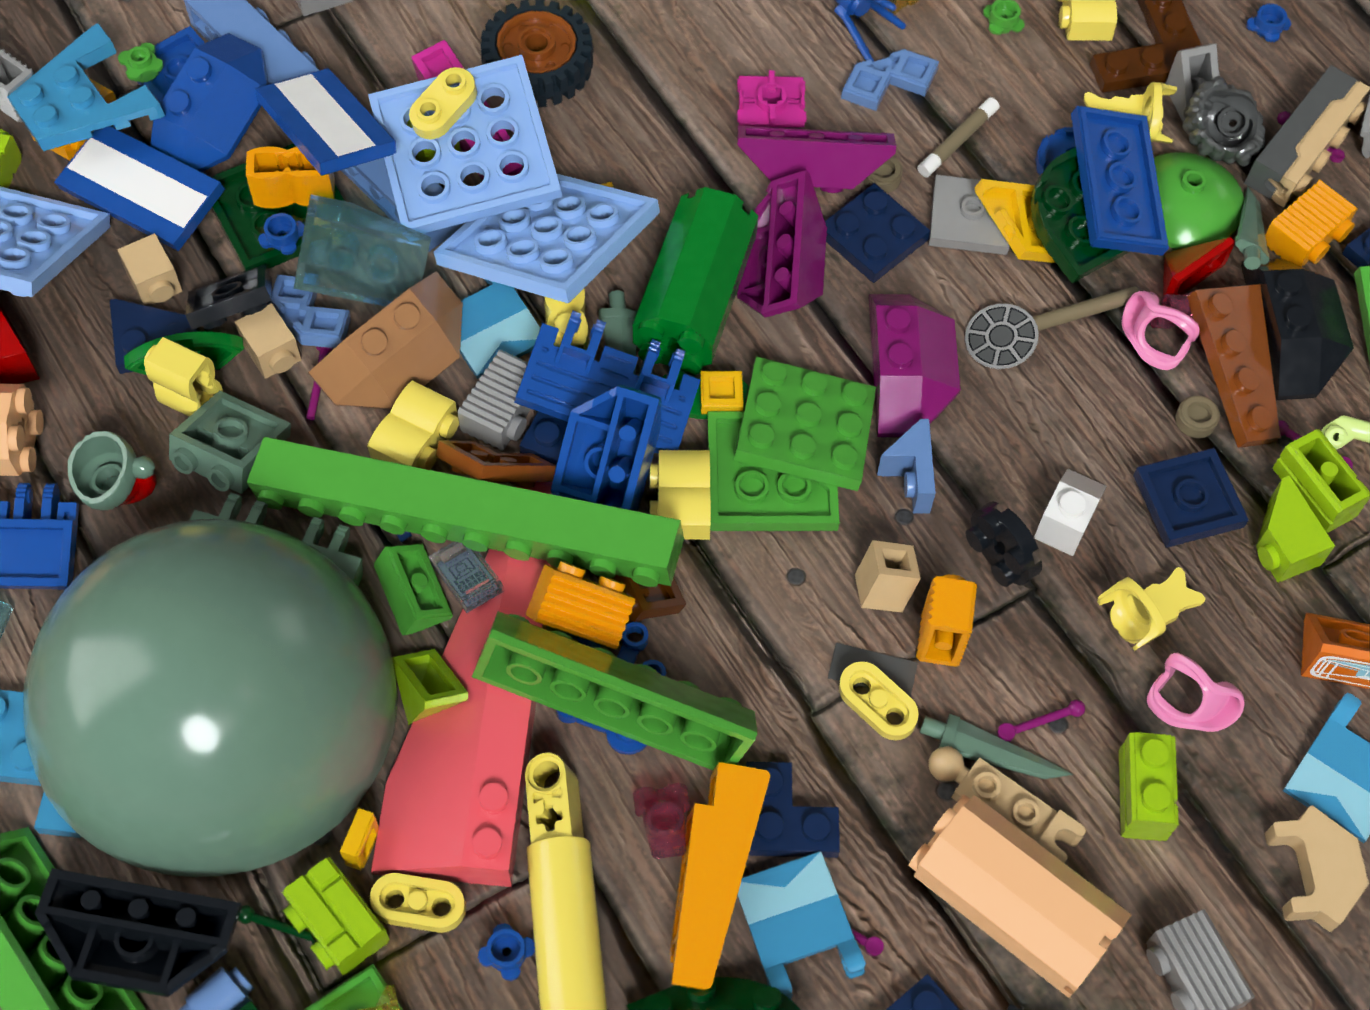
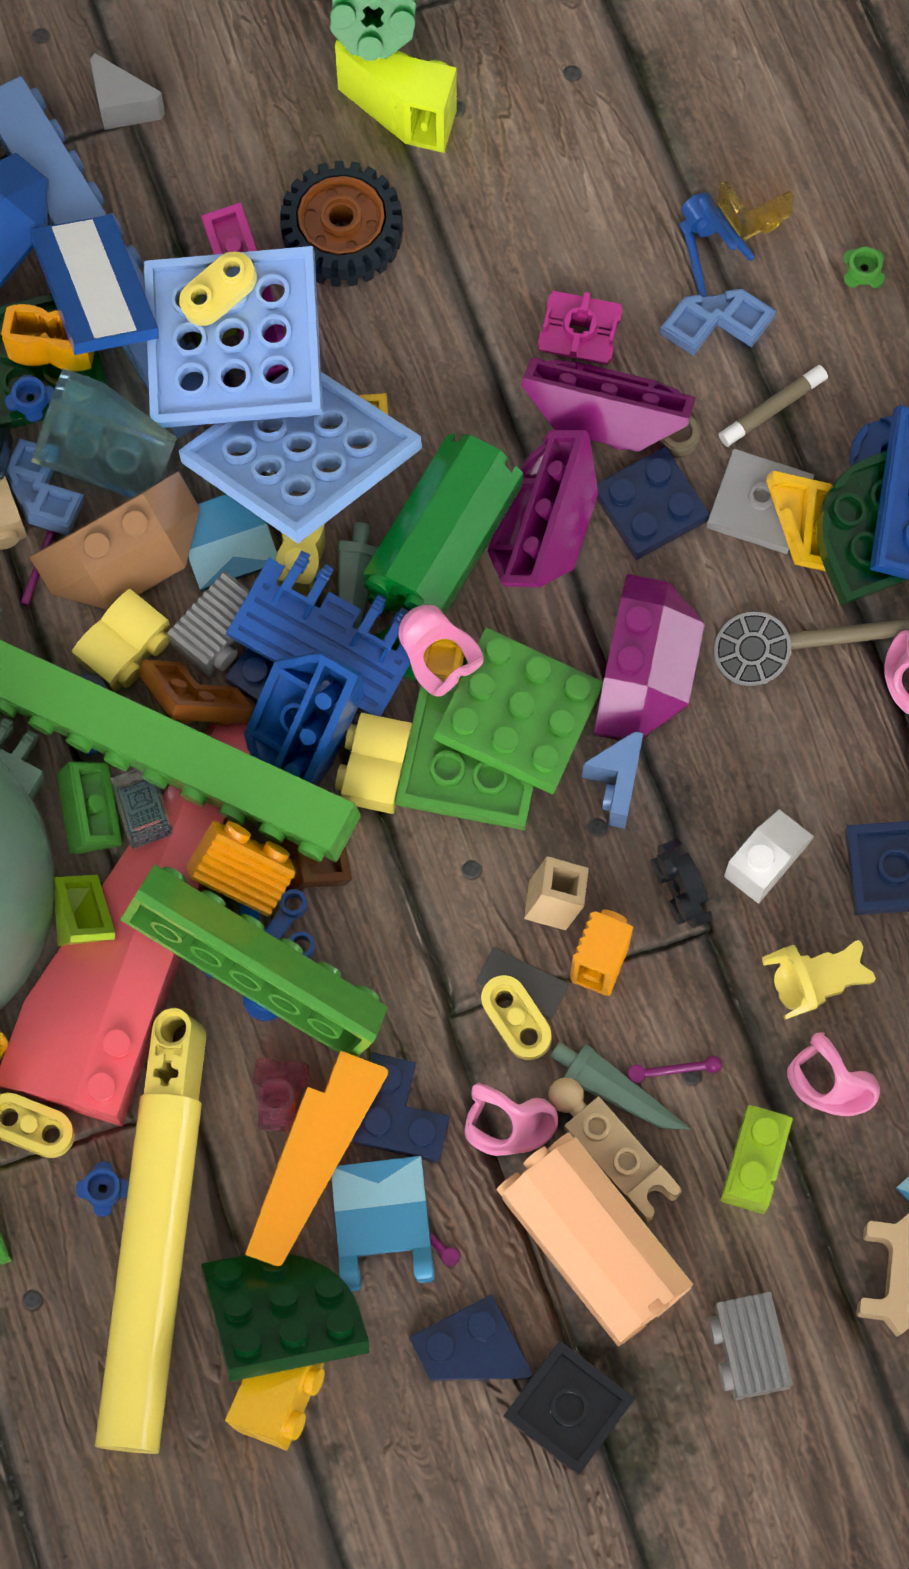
camera: 15 degrees right, 10 degrees up
none -> bright pink piece [398,605,484,697]
none -> bright pink piece [464,1082,558,1156]

